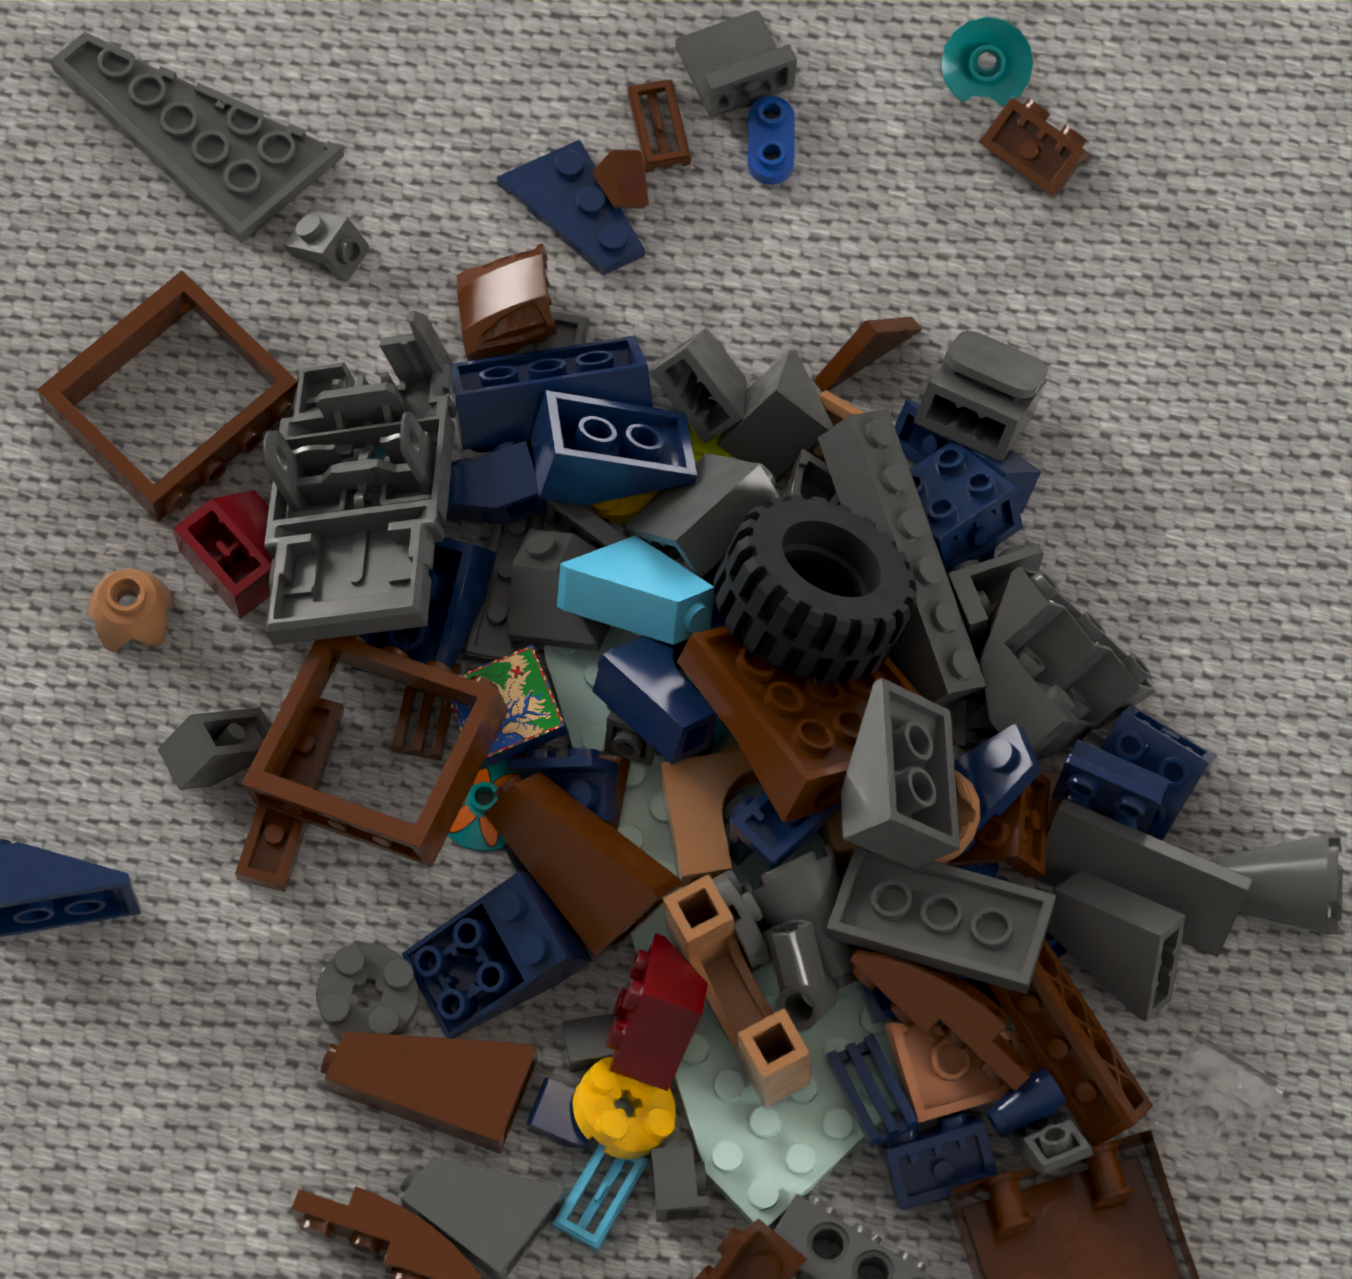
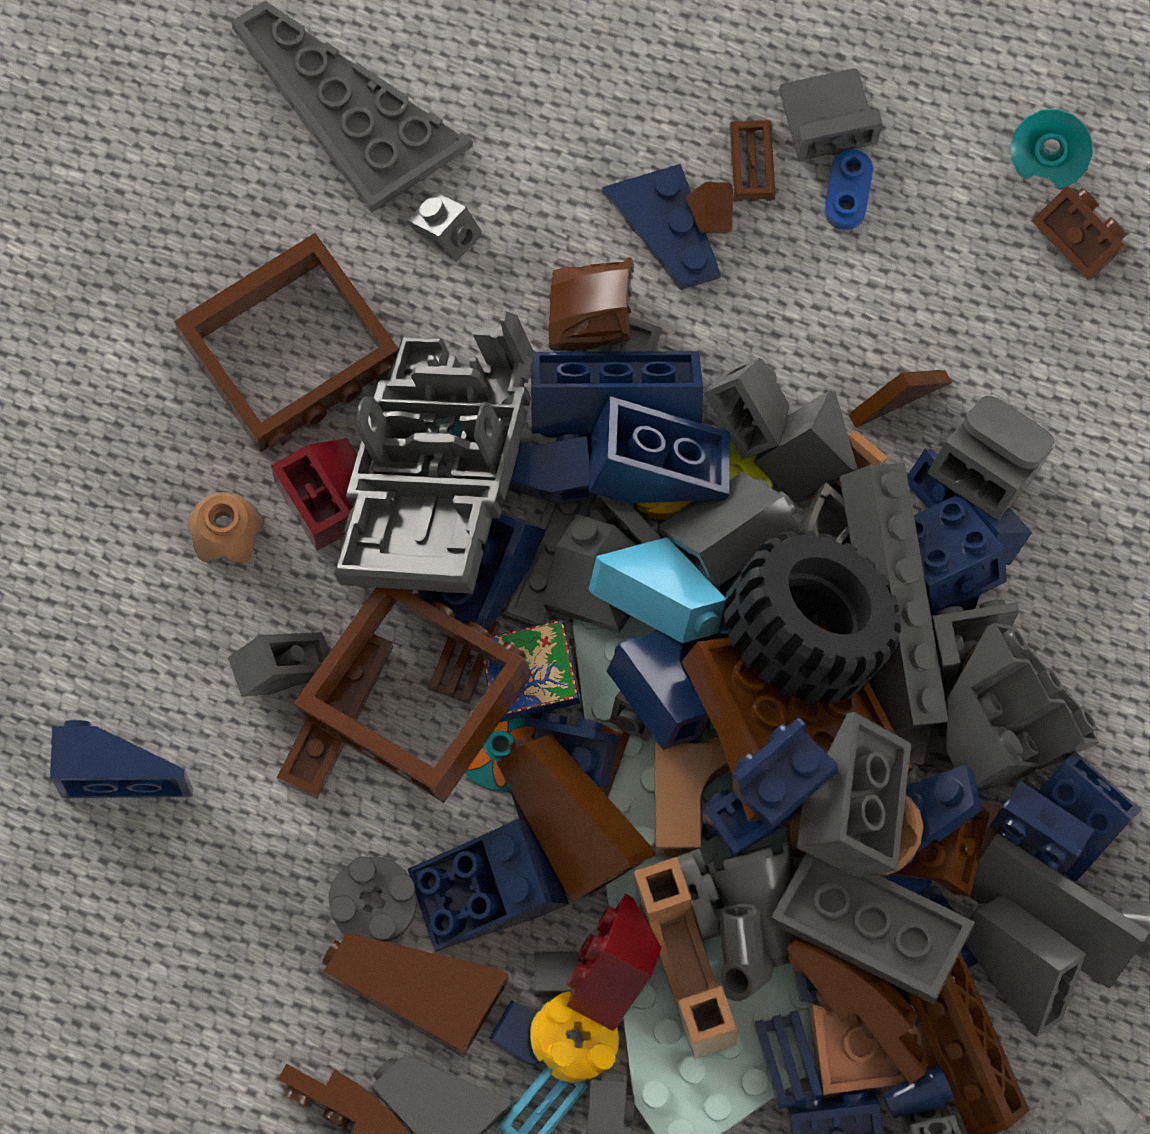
camera: 10 degrees right, 5 degrees up
none -> dark blue bracket [733,718,838,830]

